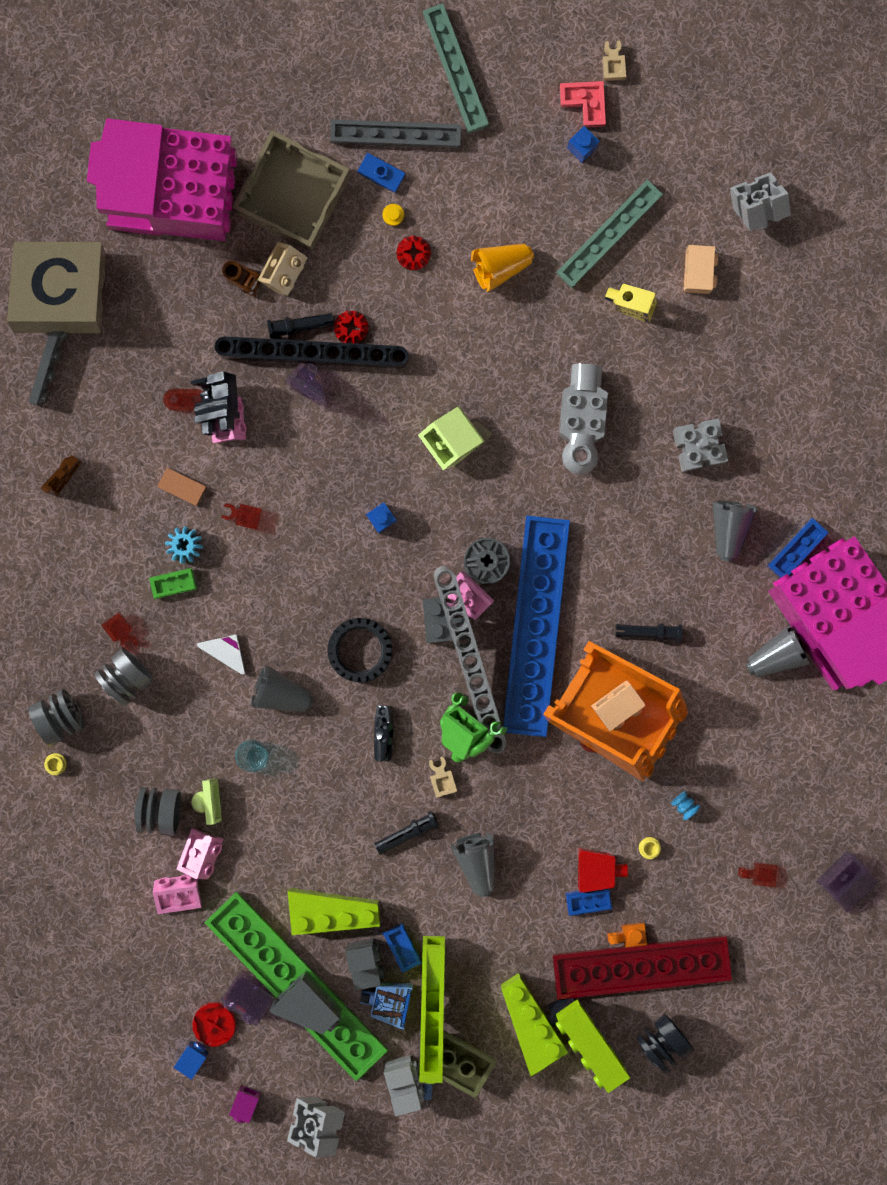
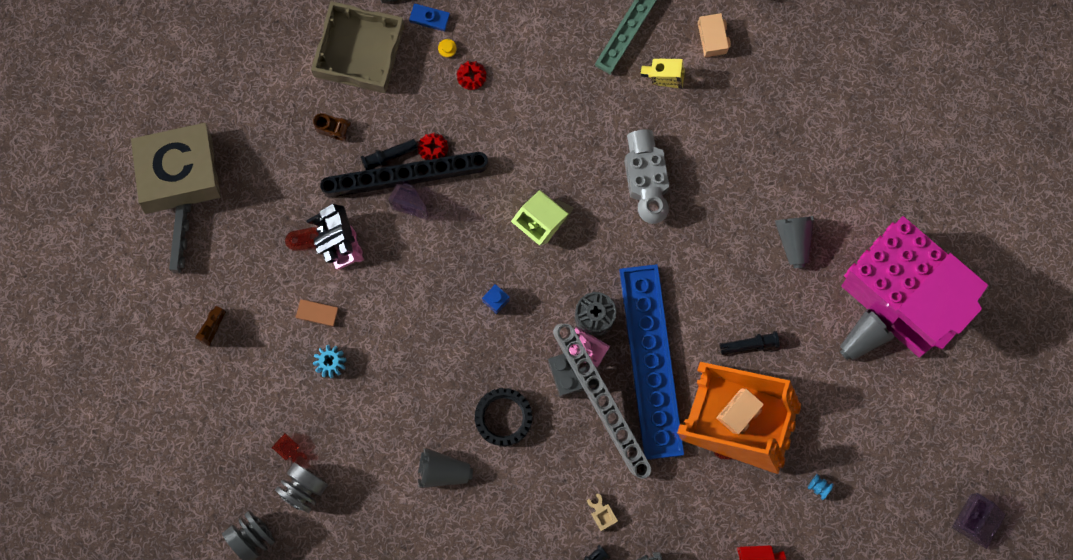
camera: 15 degrees left, 10 degrees down
dark pink piece [87,118,238,242] -> none
bright green plate [149,568,197,599] -> none
white tile [197,635,246,674] -> none
clear red plate [221,503,262,530] -> none
clear light blue hair [235,739,269,773] -> none
tan brick [258,242,308,296] -> none
black hinge [374,705,394,762] -> none
bright green torso [440,693,507,762] -> none
light orange cone [471,244,534,292] -> none
light yellow plate [639,837,661,859] -> none
light grey brick [673,418,728,472] -> none
clear red plate [738,862,778,887] -> none
blue plate [767,518,829,578] -> none

